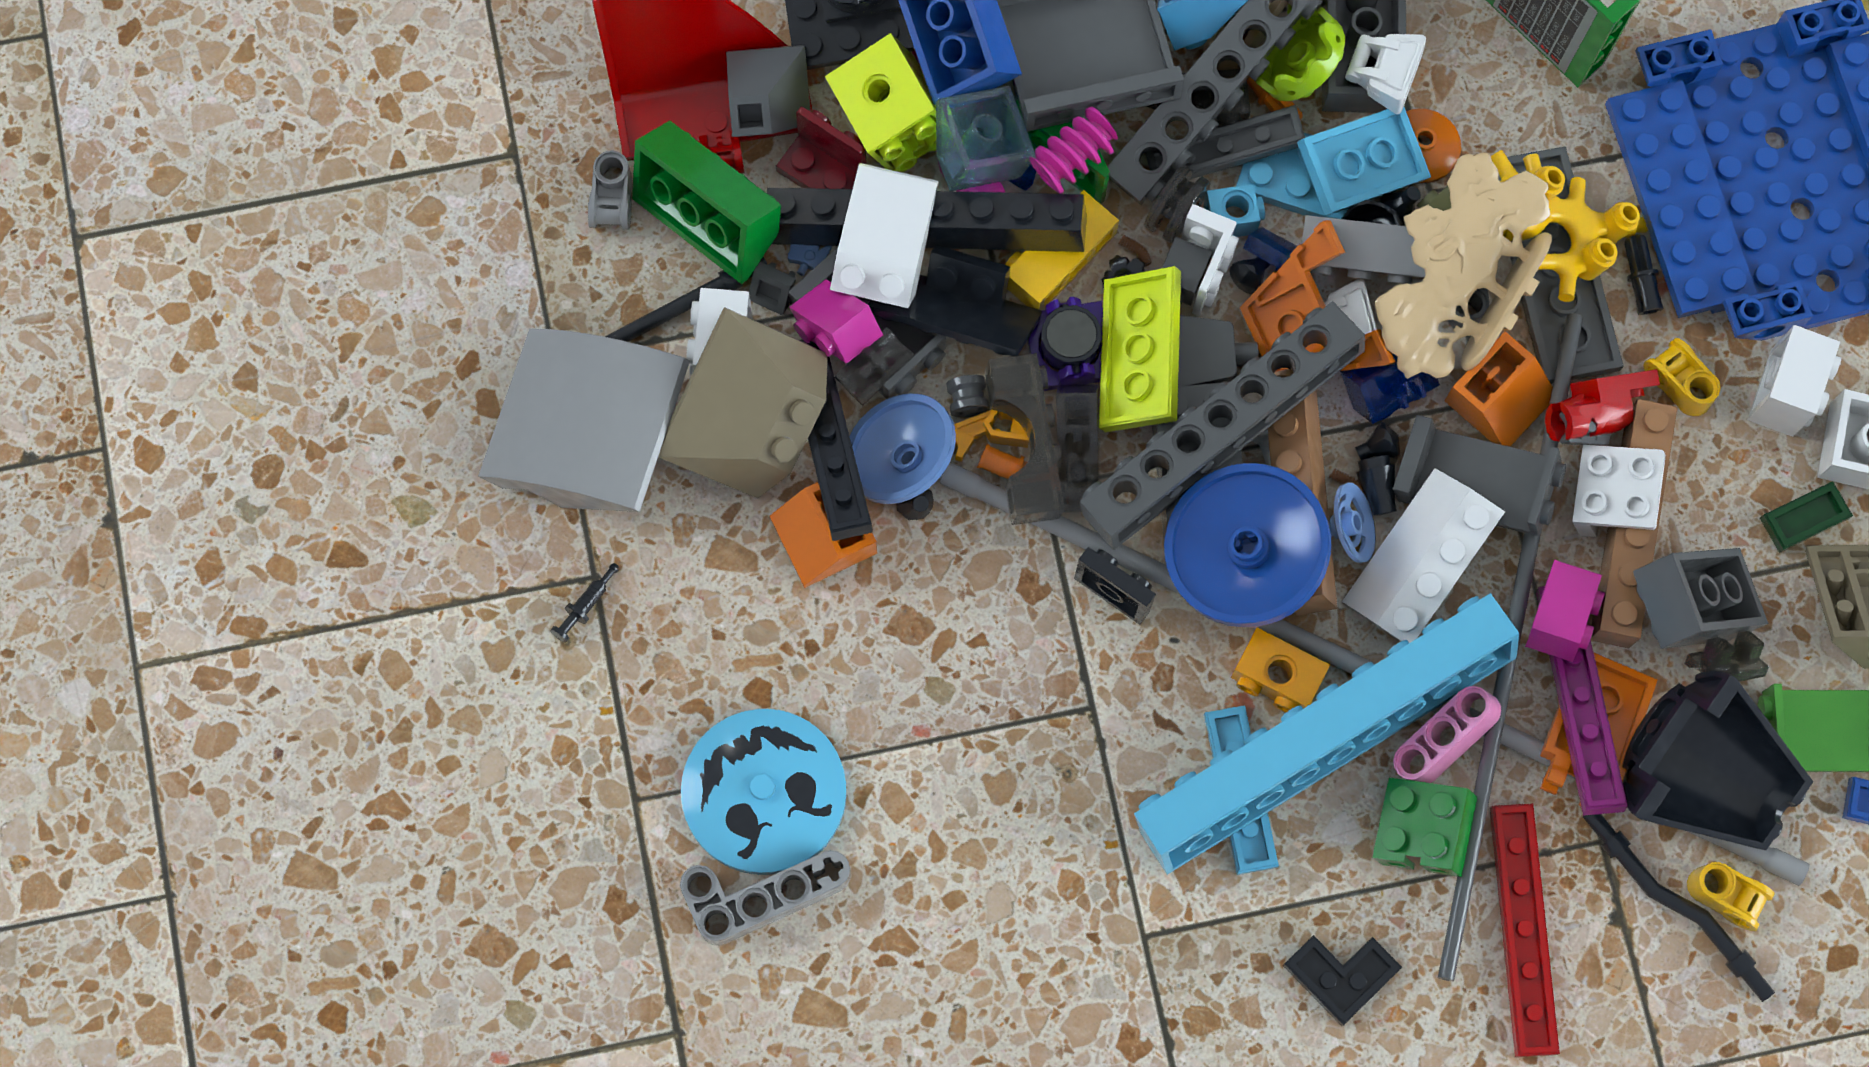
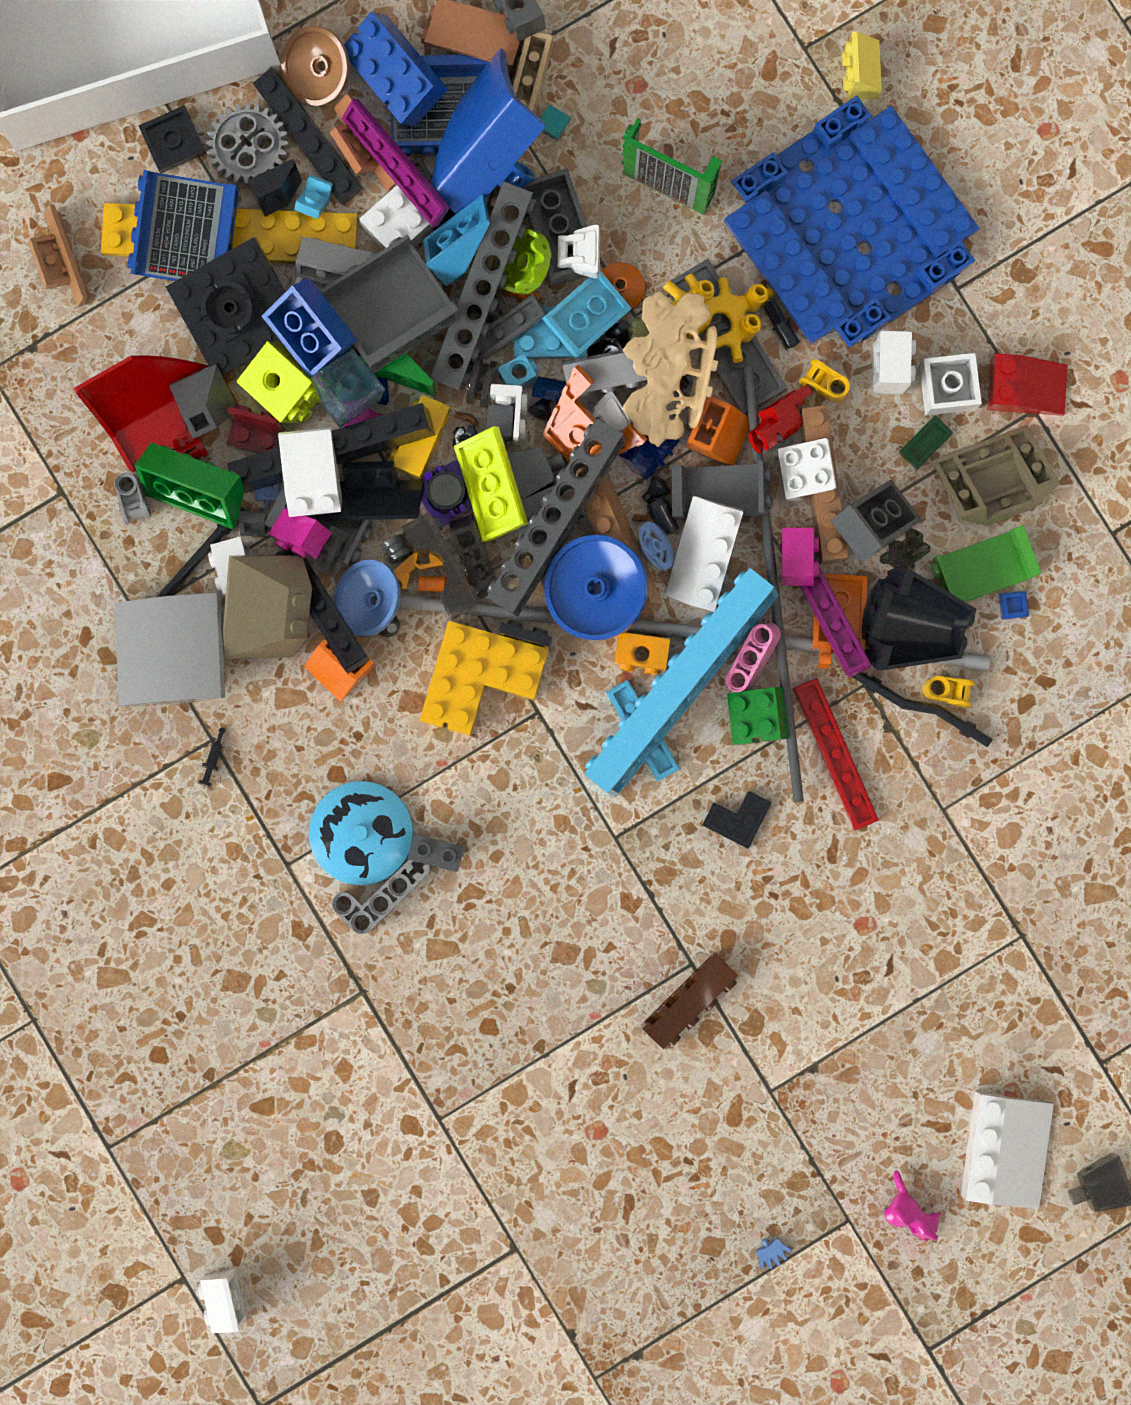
camera: 15 degrees left, 10 degrees up
dark pink piece [1029,107,1118,194] -> none
none -> dark grey bracket [408,834,466,872]
none -> yellow piece [420,621,549,736]

